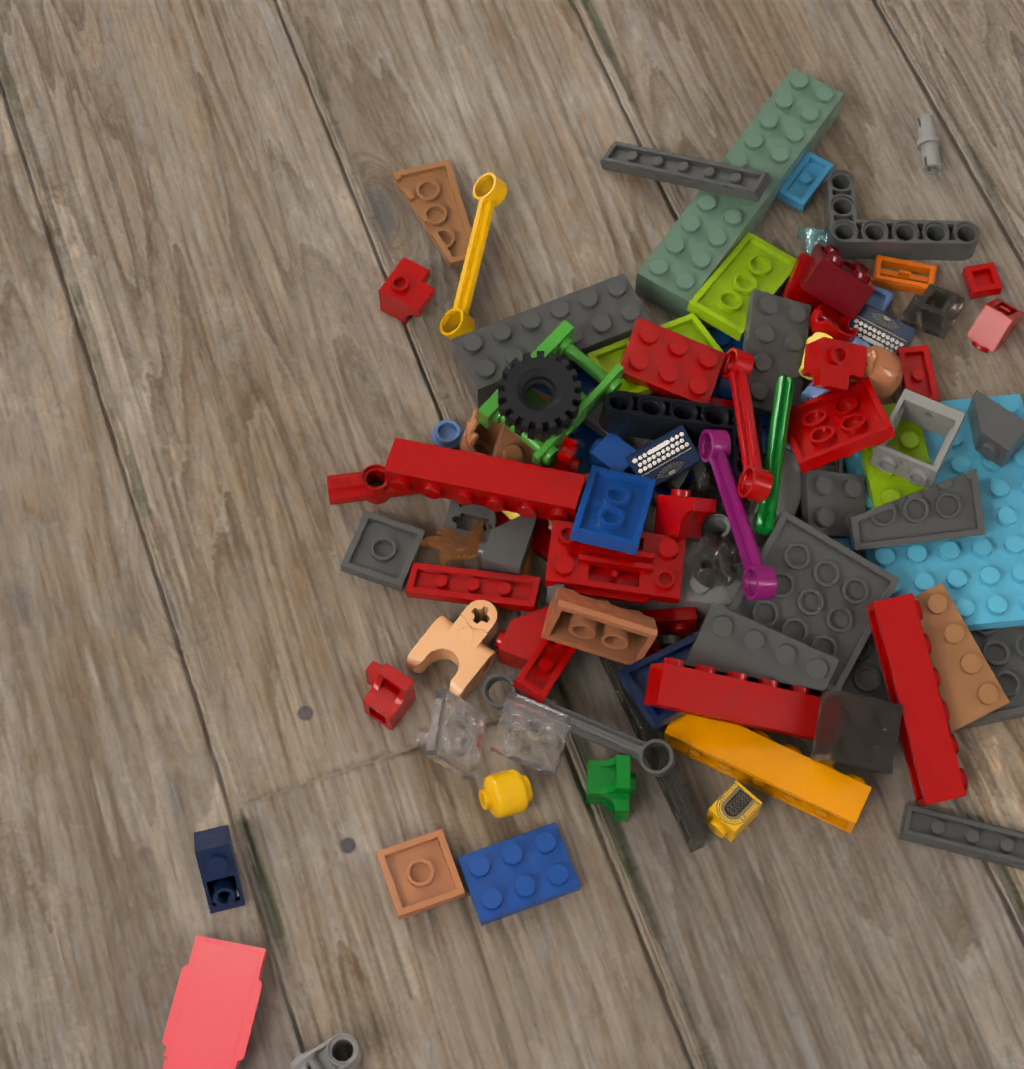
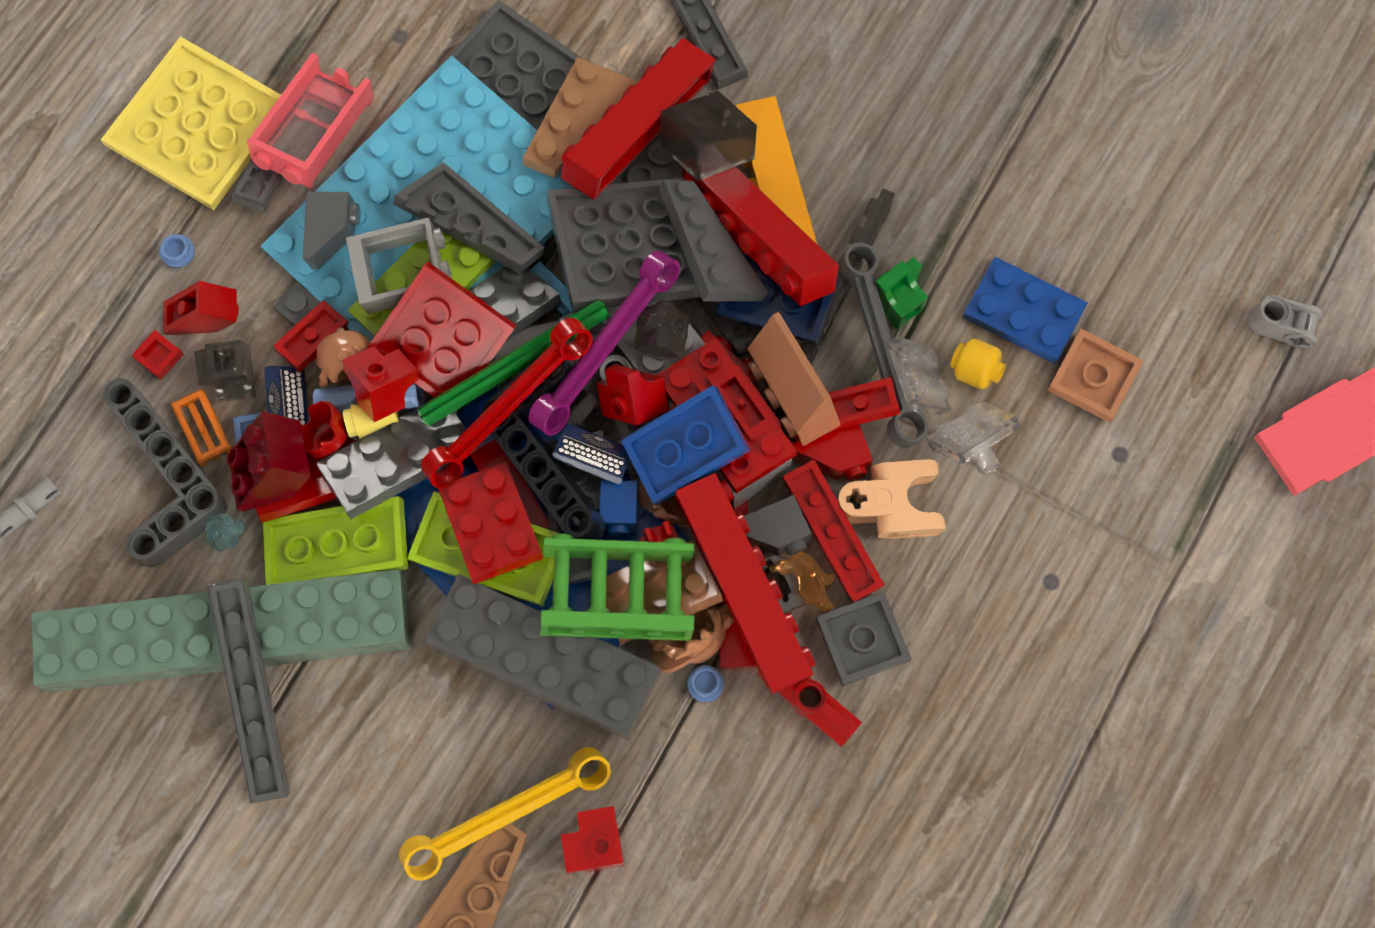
camera: 130 degrees left, 10 degrees up
dark blue slope [194,825,245,913] -> none
red brick [363,660,416,730] -> none
black tyre [498,351,581,440] -> none
brick [705,780,762,843] -> none
dark azure plate [777,151,834,212] -> none
none -> dark grey plate [273,282,320,326]

